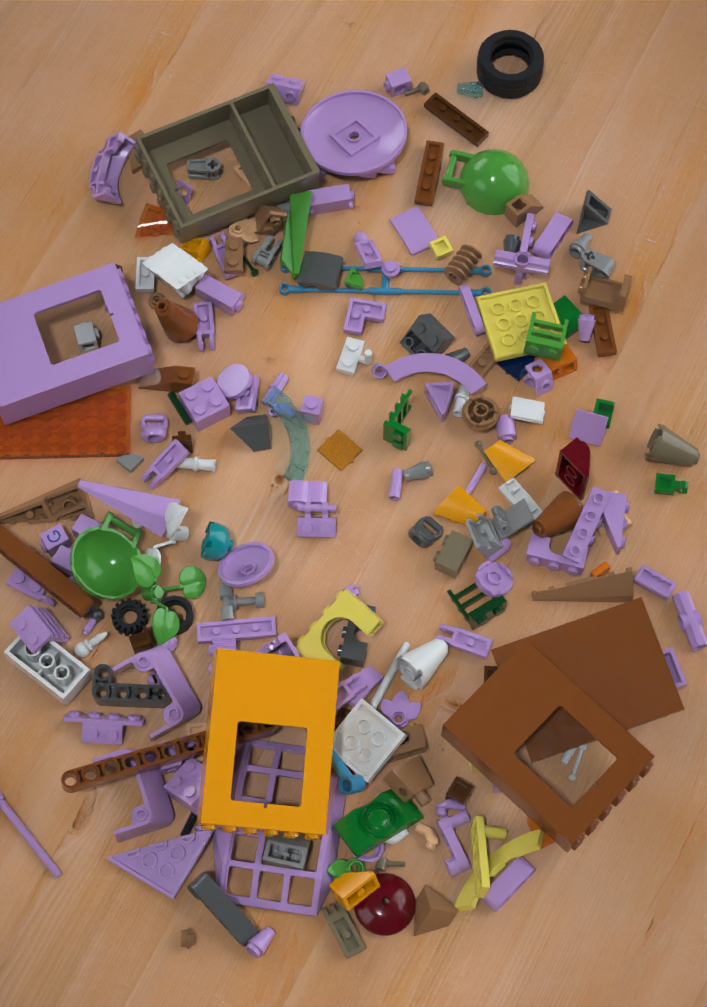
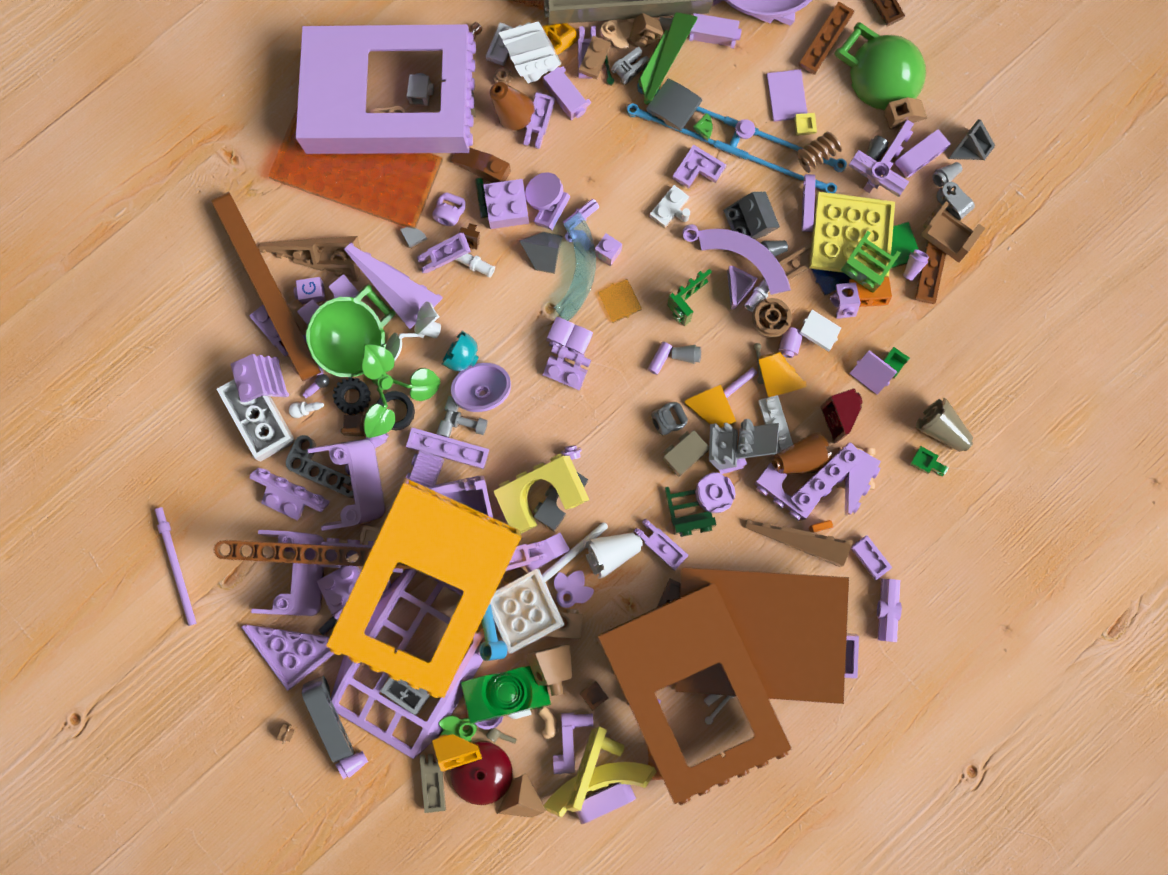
camera: 20 degrees right, 15 degrees up
lavender plate [354,231,383,269] -> none
lavender arm [435,799,466,817] -> none

